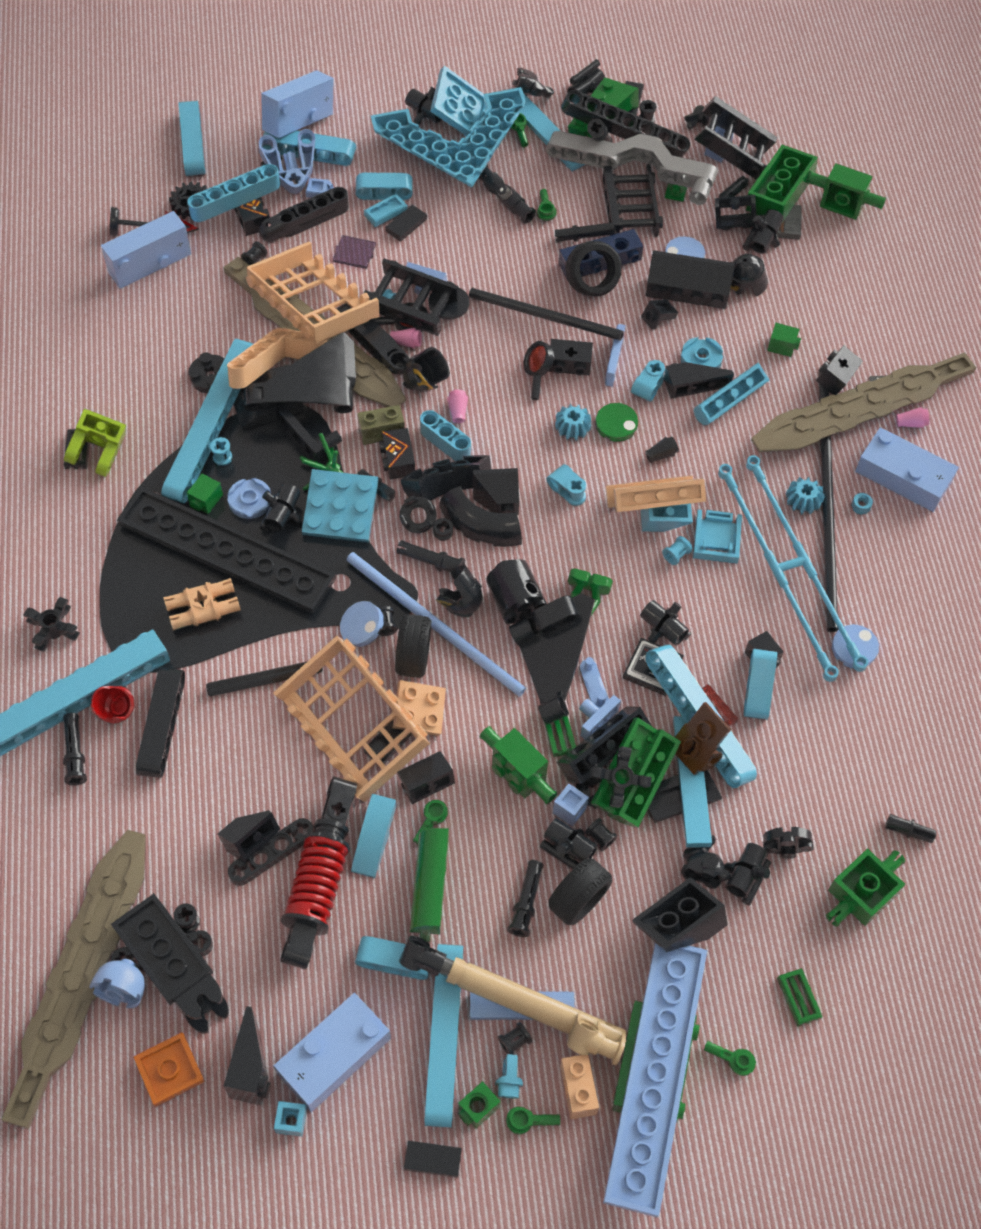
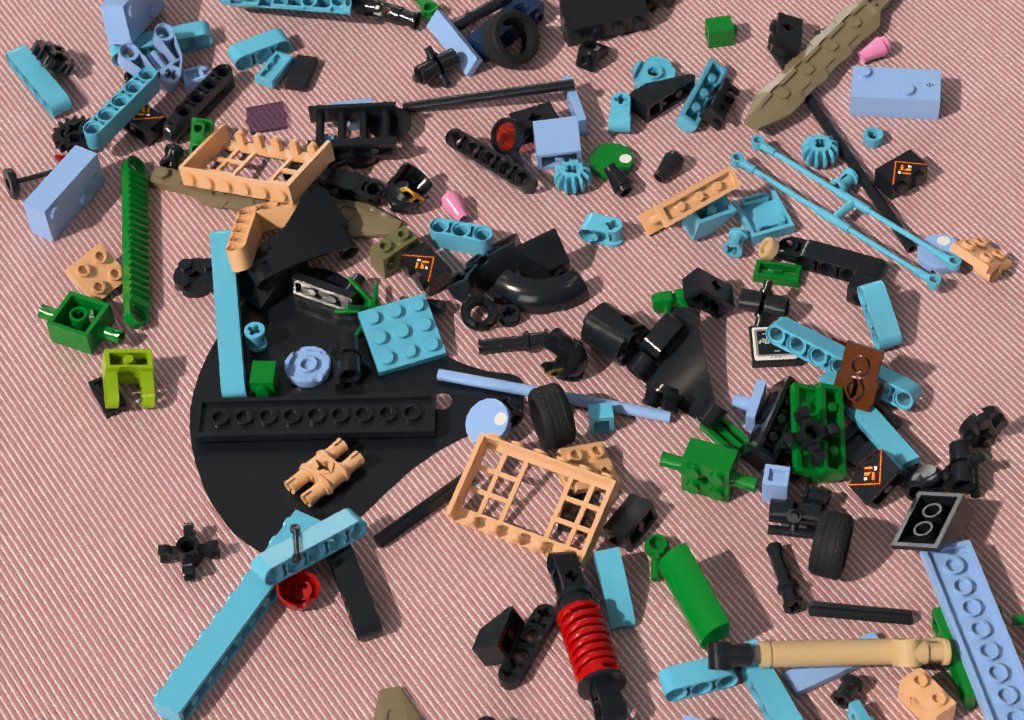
camera: 20 degrees left, 10 degrees down
black pin [63,713,87,785] -> none
bright pink cone [390,328,422,349] -> none
light blue piece [580,657,609,708] -> none
none -> black gear [30,39,75,75]
none -> green brick [38,291,125,355]
none -> light nougat plate [65,243,123,301]
none -> green gear [121,155,151,329]
none -> green hips [189,117,215,156]
none -> medium azure beam [251,508,368,586]
none -> black hinge [290,524,302,563]
none -> black pin [412,45,461,87]
none -> light blue tile [427,9,482,77]
none -> black beam [445,128,538,194]
none -> light blue slope [533,116,582,171]
none -> medium azure plate [588,402,614,435]
none -> black cone [604,163,634,197]
none -> black piece [642,382,684,414]
none -> black brick [682,267,735,319]
none -> black hinge [699,78,740,131]
none -> green tile [753,259,803,288]
none -> tan tile [758,237,779,261]
none -> black piece [776,236,889,283]
none -> black axle [808,601,912,625]
none -> medium azure bush [830,167,859,194]
none -> black brick [848,449,911,509]
none -> black brick [874,149,928,200]
none -> light nougat plate [949,237,1013,283]

